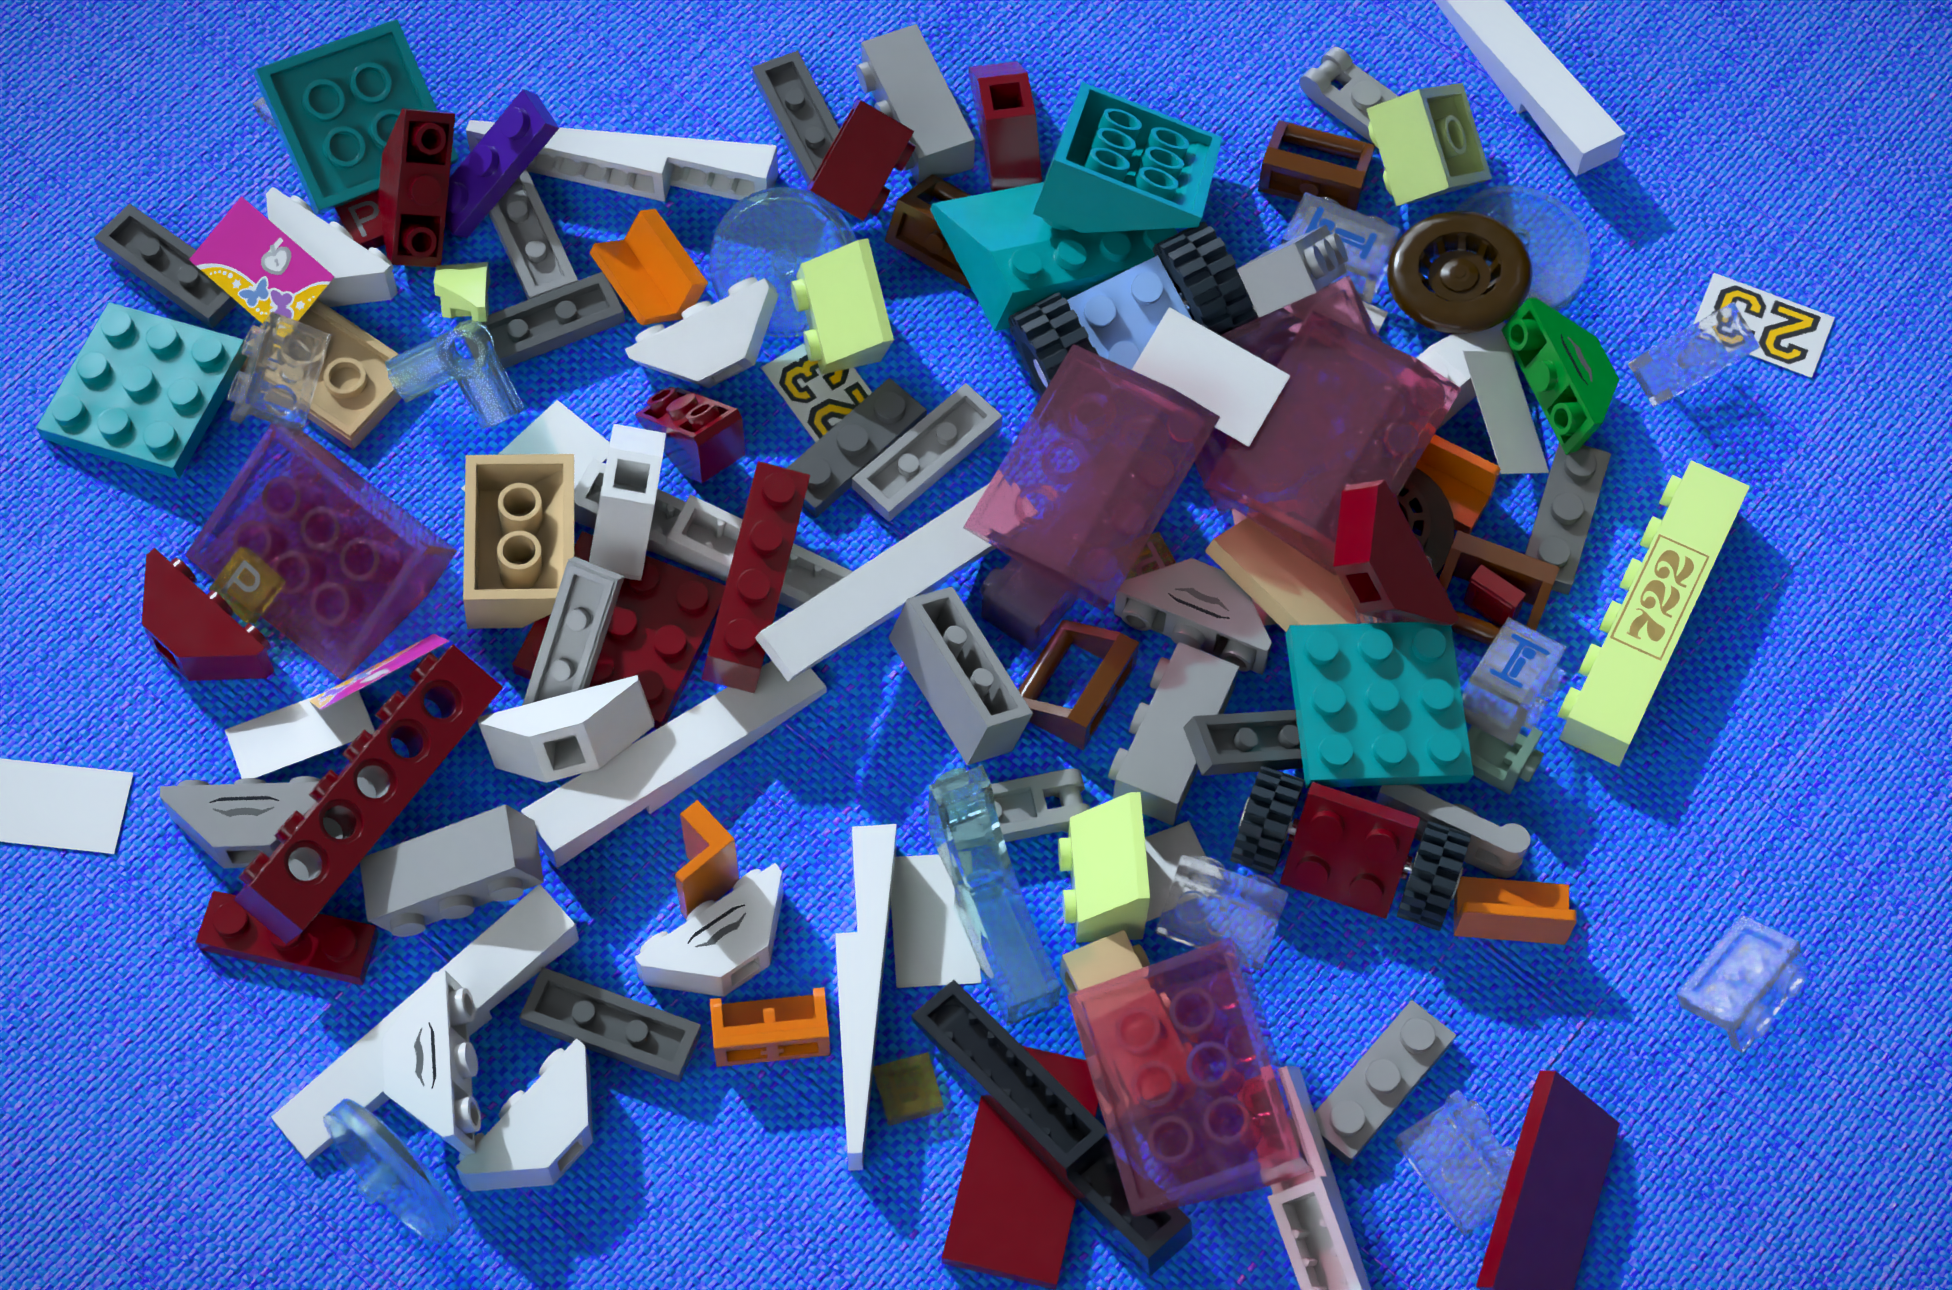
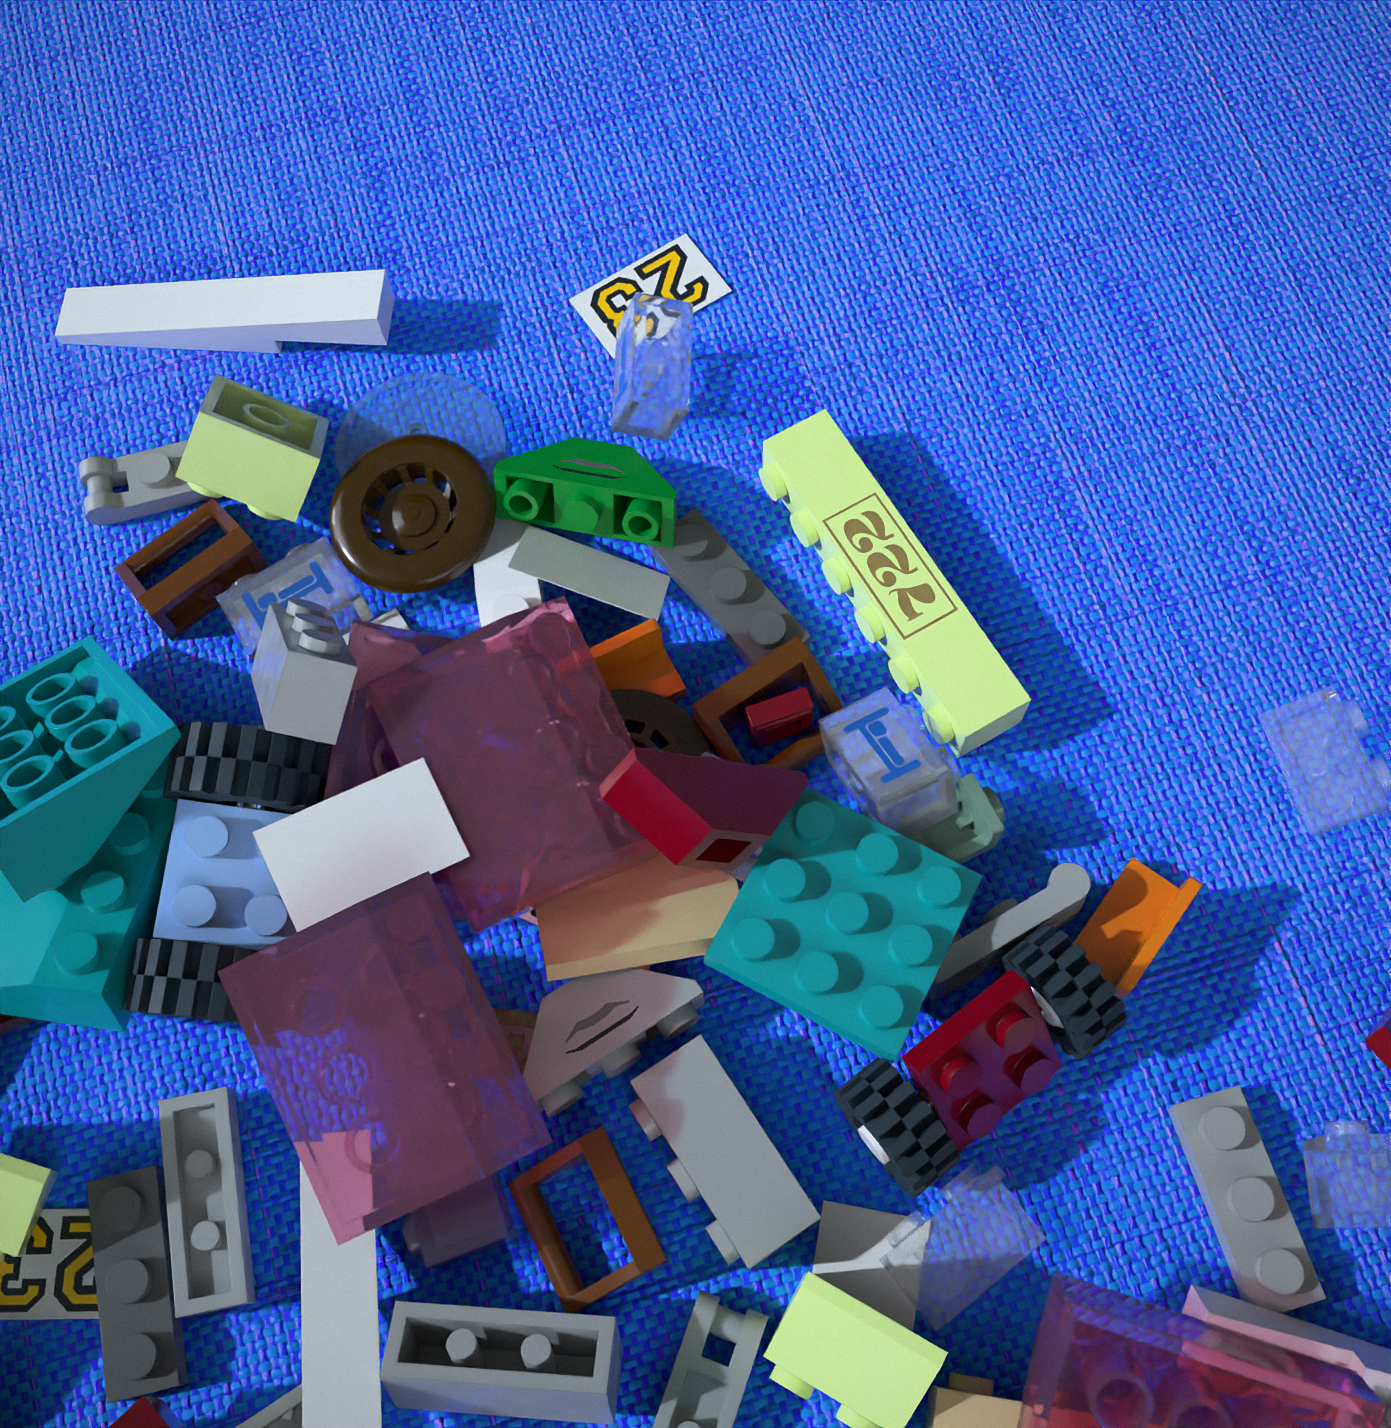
camera: 50 degrees left, 5 degrees up
dark grey plate [1183,710,1303,776] -> none

